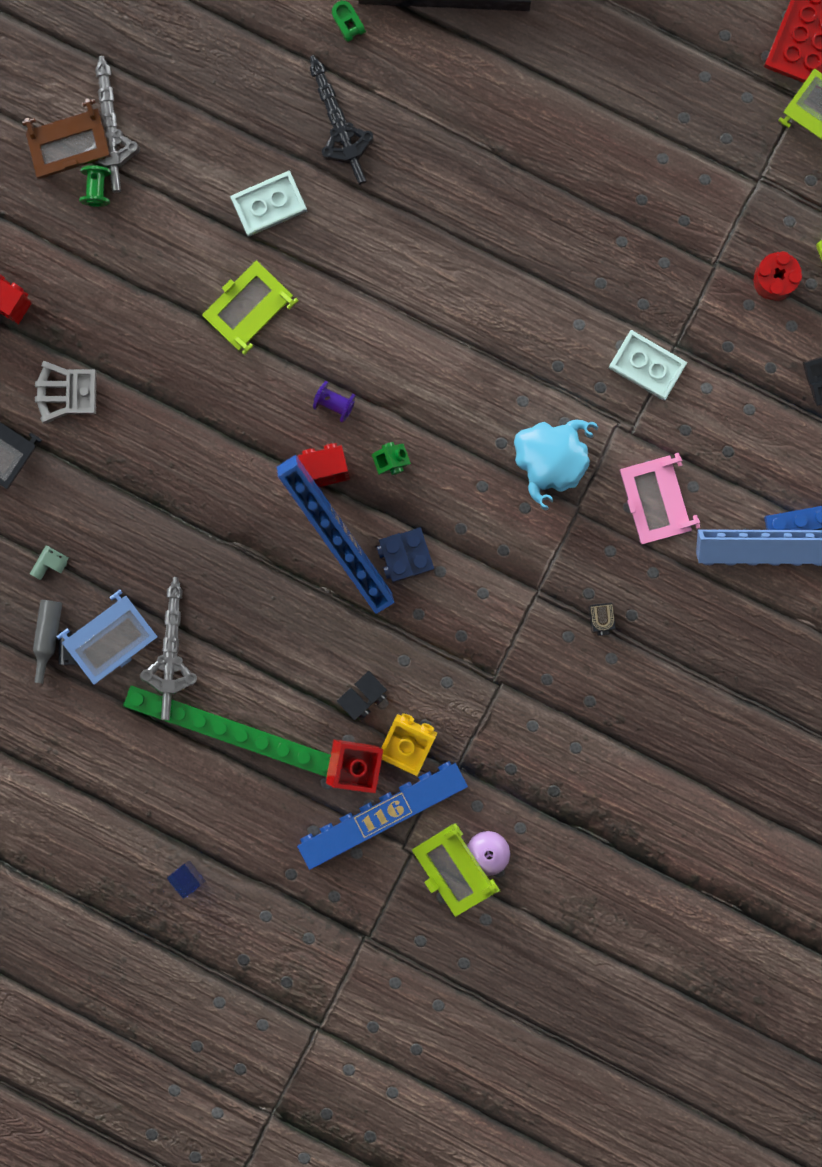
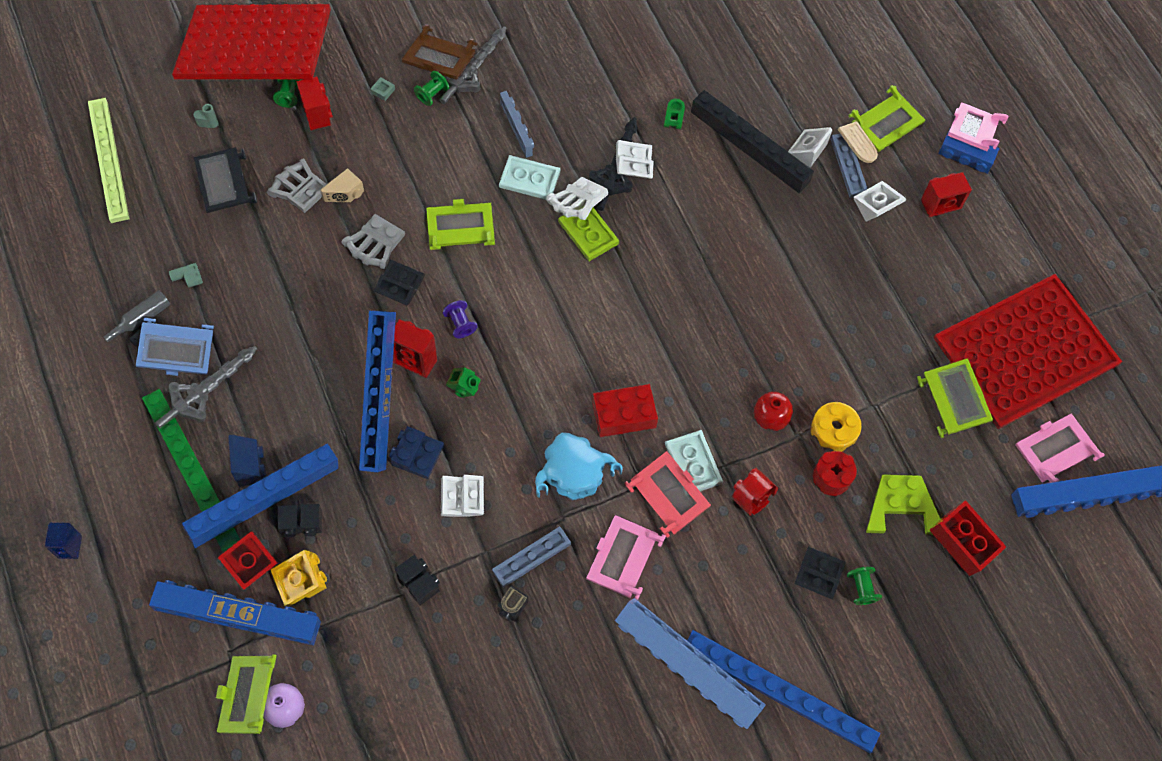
camera: 30 degrees right, 20 degrees down
none -> blue brick [182,443,339,548]
none -> dark blue slope [228,435,266,487]
none -> tan slope [320,168,364,202]
none -> light grey plate [342,214,405,269]
none -> sand green plate [370,77,395,101]
none -> black slope [374,259,425,306]
none -> black piece [394,554,440,606]
none -> white slope [441,475,484,517]
none -> sand blue plate [492,526,571,588]
none -> sand blue plate [500,91,534,158]
none -> white plate [546,177,608,220]
none -> lime plate [558,205,619,261]
none -> red brick [592,384,658,437]
none -> white slope [616,140,654,179]
none -> coral piece [624,451,711,538]
none -> red brick [732,468,778,516]
none -> red cylinder [754,392,793,431]
none -> yellow plate [811,402,861,452]

